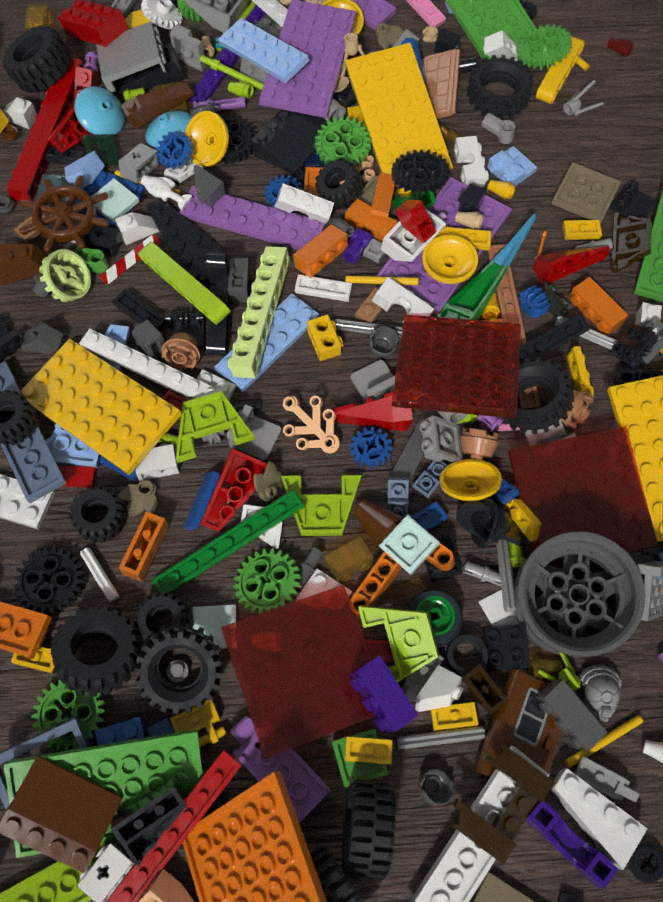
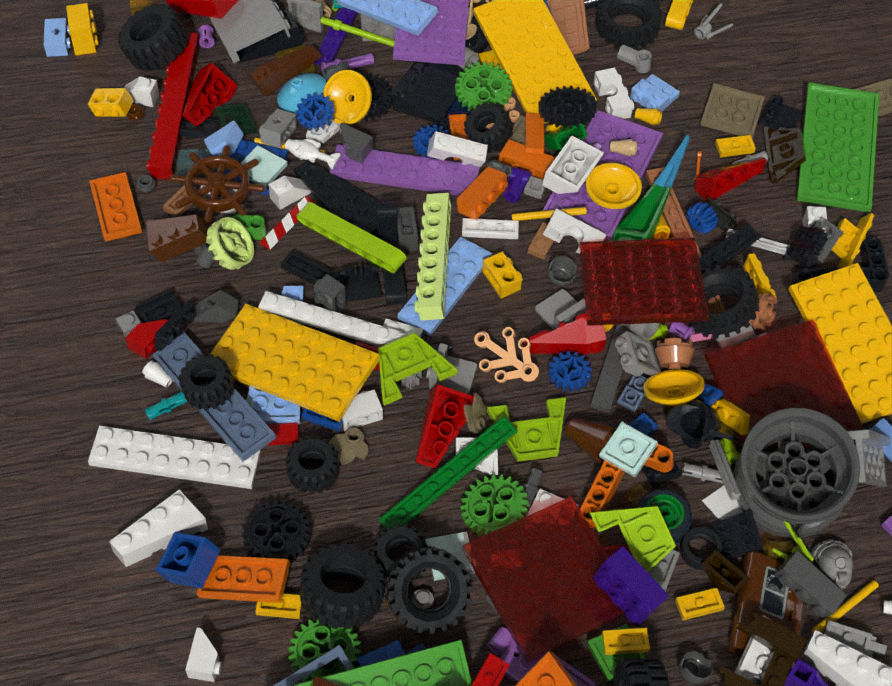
camera: 10 degrees left, 10 degrees down
red slope [74,67,100,100] -> none
medium azure dish [74,86,125,137] -> none
white axle [80,547,119,602] -> none
black brick [82,224,123,258] -> none
orange brick [119,512,169,582] -> none
lime pin [123,87,145,102] -> none
lime pin [159,433,179,450] -> none
nougat cone [162,333,200,371] -> none
yellow plate [170,699,227,748] -> none
blue tile [183,471,220,531] -> none
lime cone [228,82,254,99] -> none
clear yellow brick [324,536,373,583] -> none
dark grey axle [334,319,408,338] -> none
sand blue slope [387,477,409,518] -> none
red slope [395,200,437,243] -> none
light grey axle [397,726,485,750] -> none
white slope [415,665,463,712] -> none
yellow plate [435,227,491,250] -> none
pearl gold bar [440,125,461,142] -> none
black brick [458,183,486,212] -> none
orange brick [569,277,628,336] -> none

